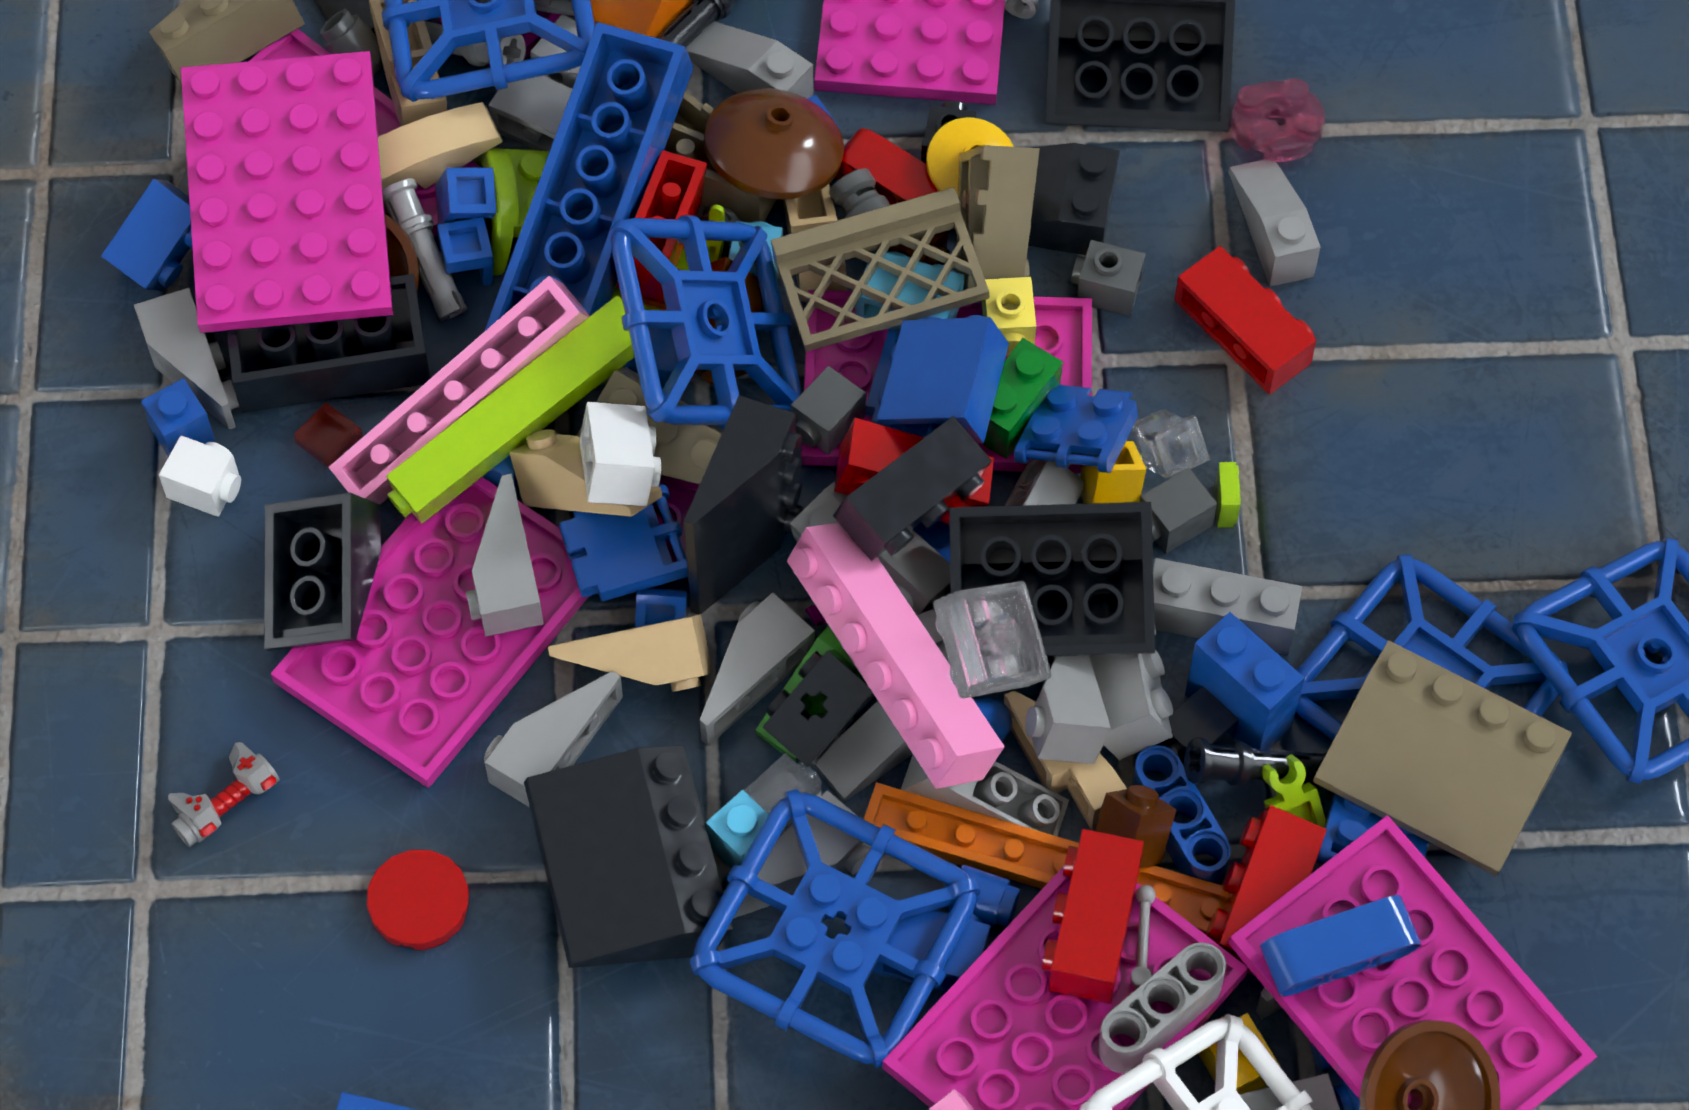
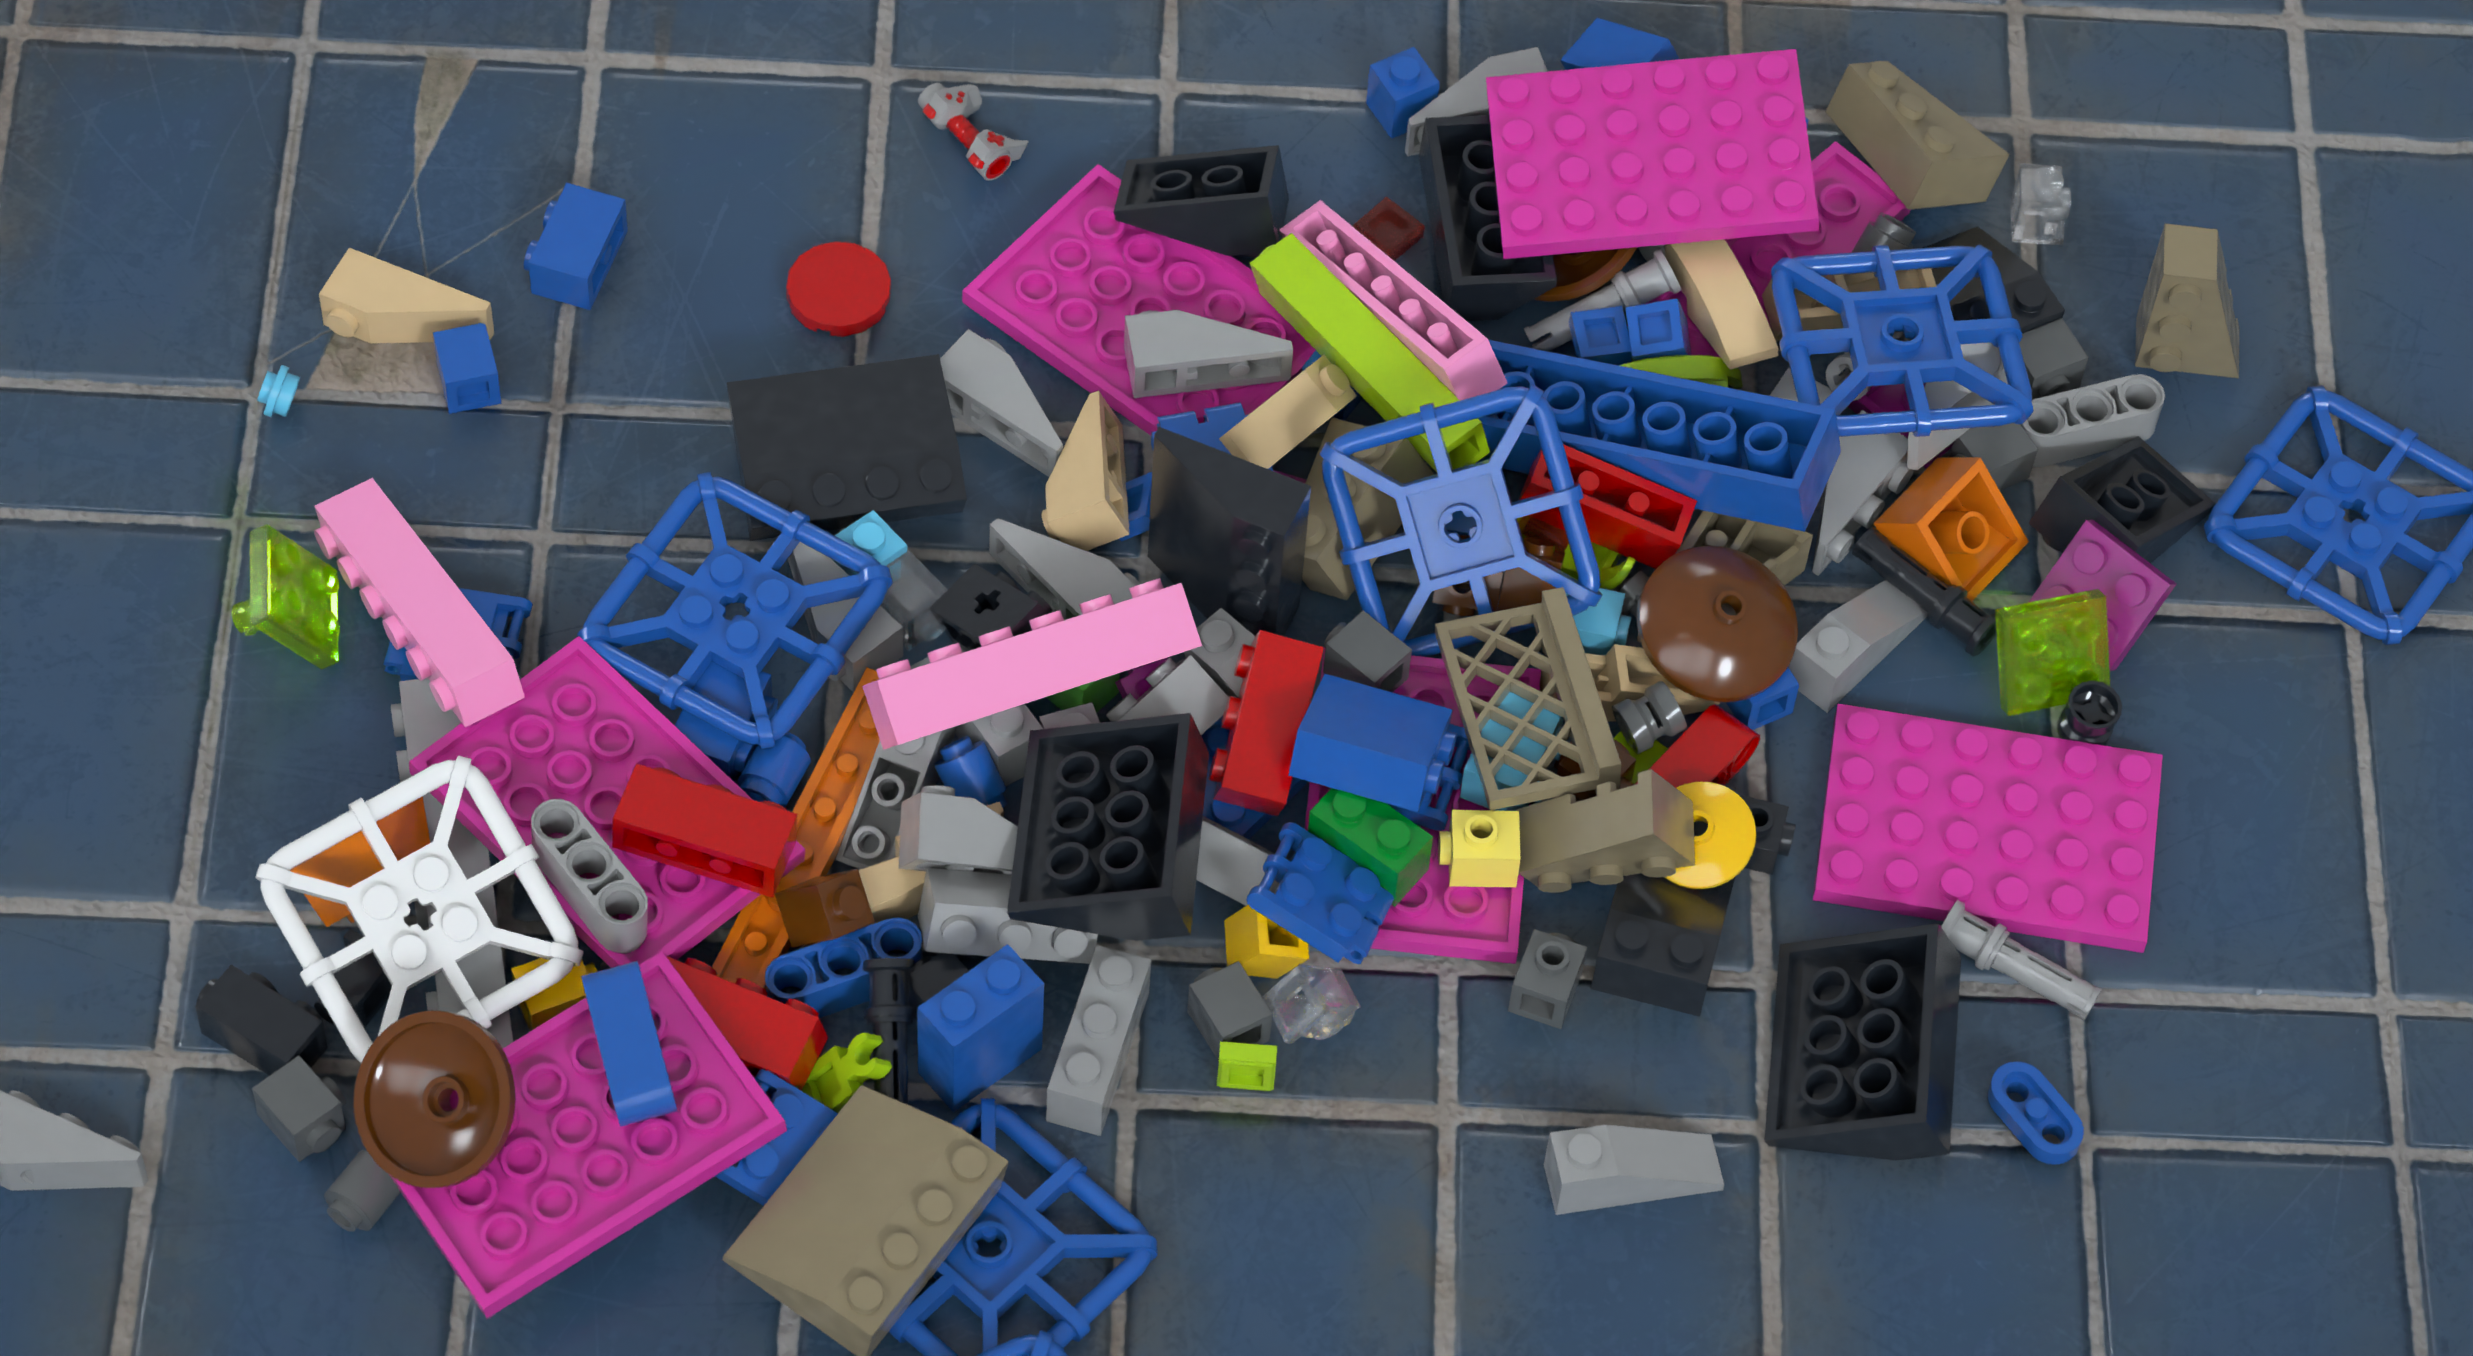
camera: 90 degrees right, 5 degrees down
white brick [159,436,241,517] -> none
white brick [579,402,661,506] -> none
black brick [833,416,992,561] -> none
clear brick [933,581,1051,699] -> none
light grey hinge [1130,885,1156,989] -> none
red brick [1174,246,1317,395] -> none
clear pink plate [1231,78,1325,162] -> none

